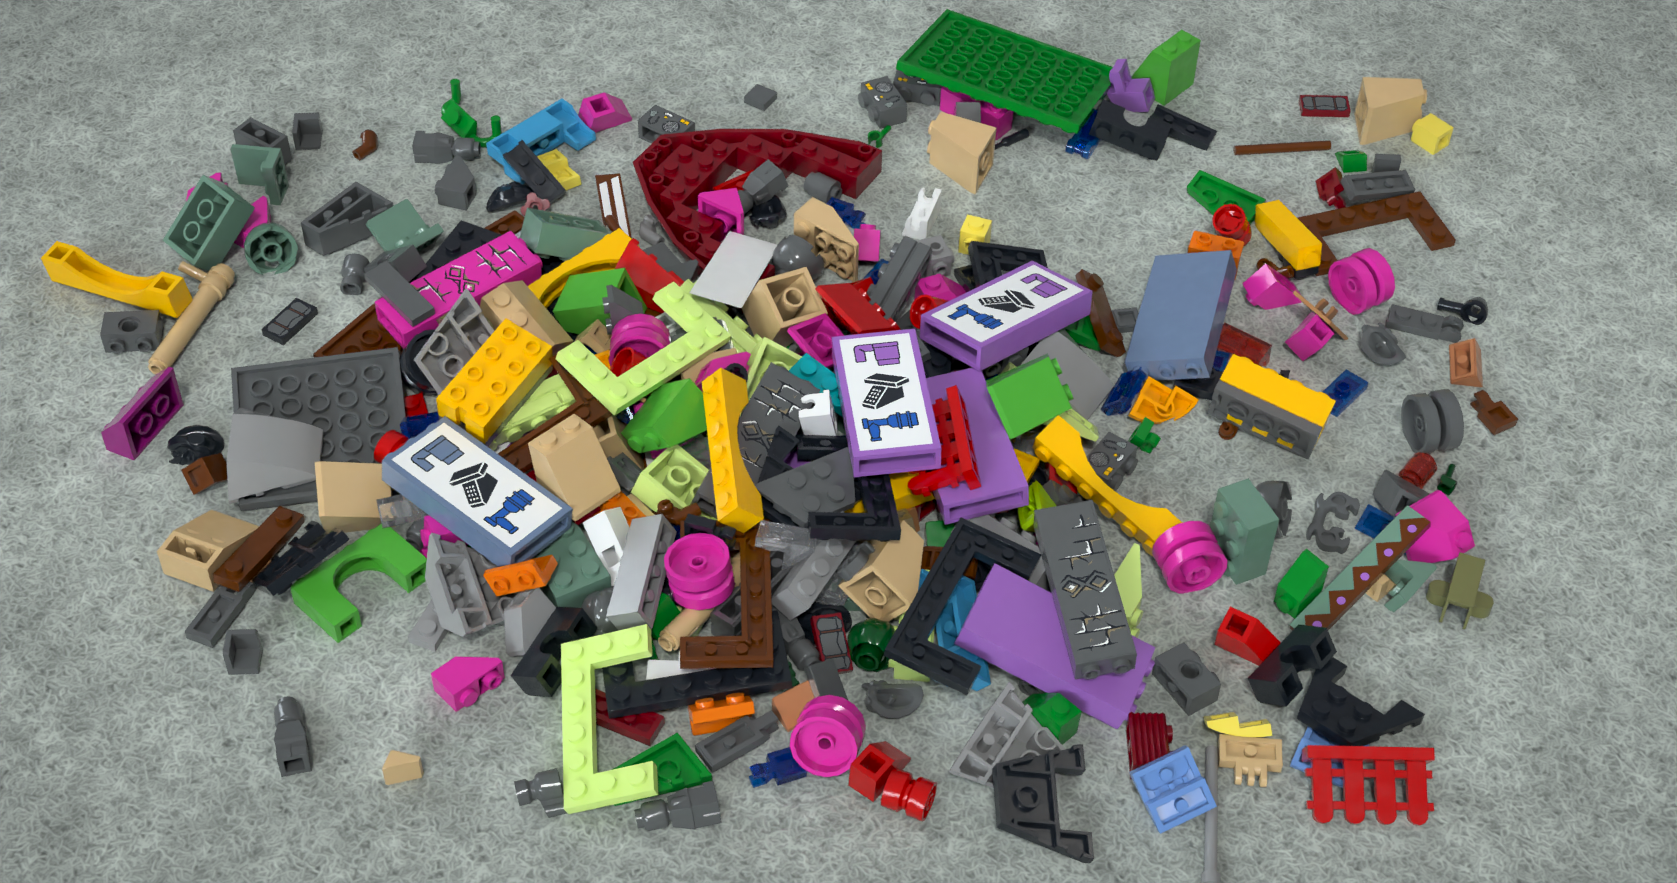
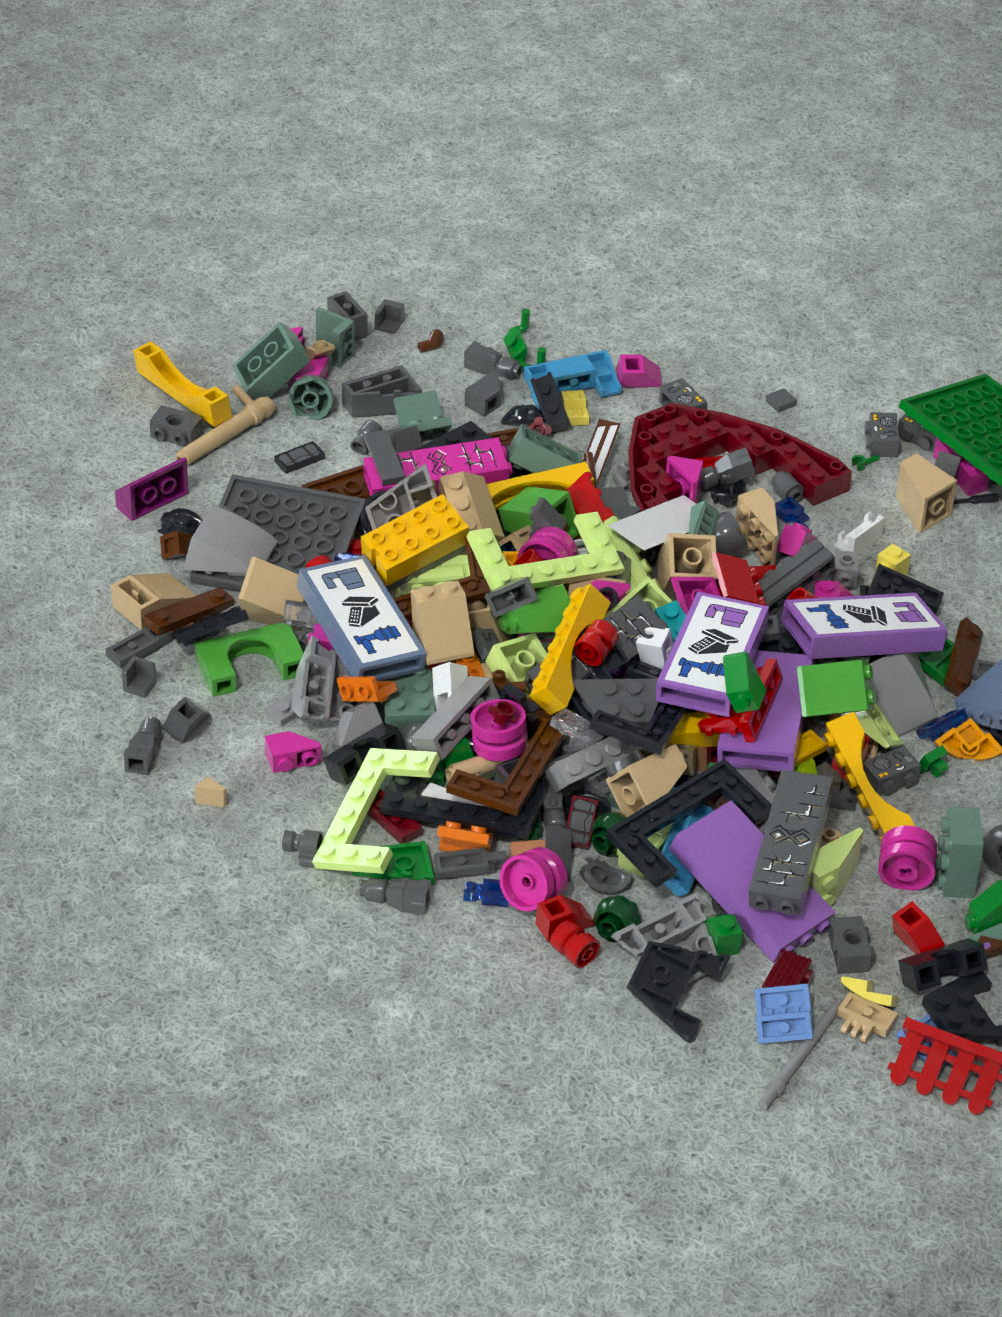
camera: 25 degrees right, 5 degrees down
none -> dark grey slope [162,697,210,743]
none -> tan slope [306,340,335,360]
none -> dark grey slope [484,576,539,617]
none -> dark red plate [488,701,517,725]
none -> red wheel [574,619,619,666]
none -> dark green plant [593,895,643,943]
none -> sand green slope [688,501,719,535]
none -> green slope [723,651,767,713]

